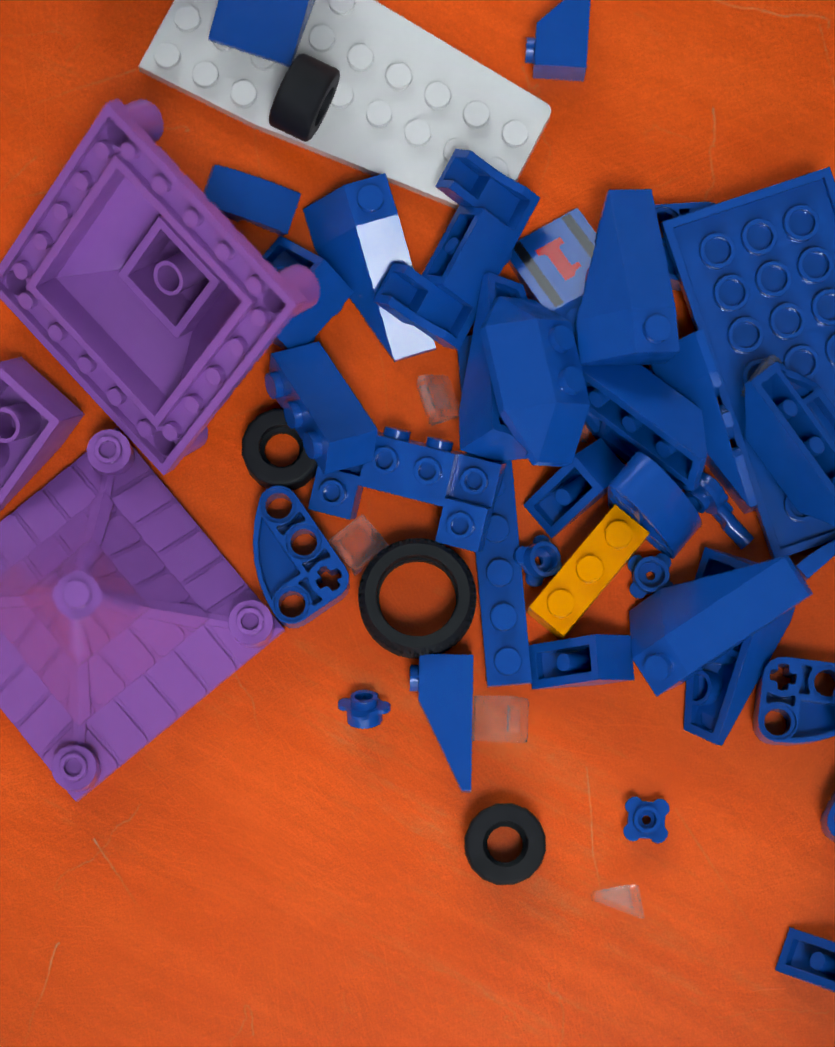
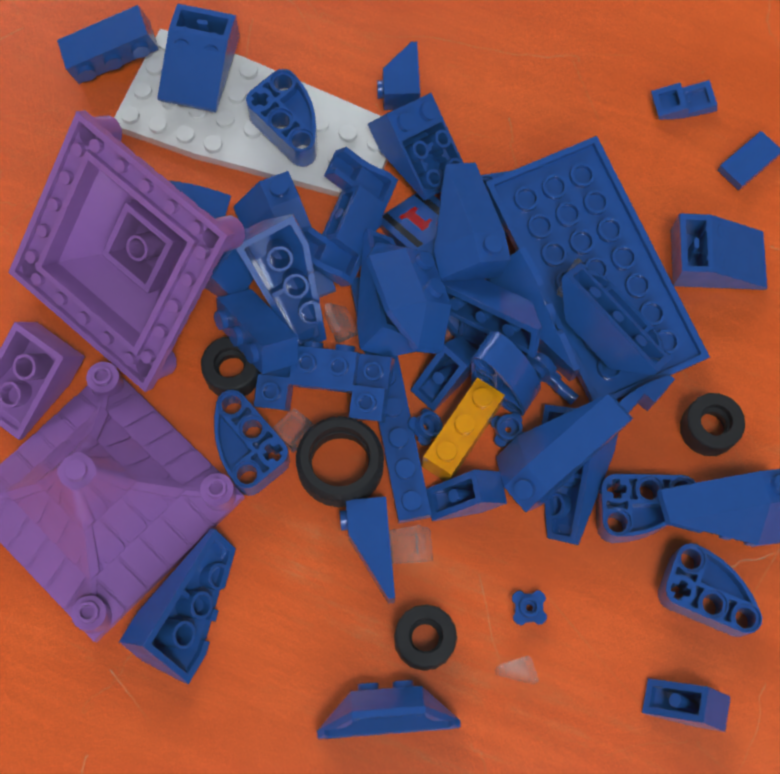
camera: 10 degrees left, 10 degrees down
black tyre [269,53,340,142] -> none
blue plate [338,690,391,729] -> none
none -> blue wedge [119,529,236,684]
none -> blue wedge [236,214,327,346]
none -> blue beam [246,69,317,167]
none -> blue wedge [317,680,461,740]
none -> blue slope [368,93,463,200]

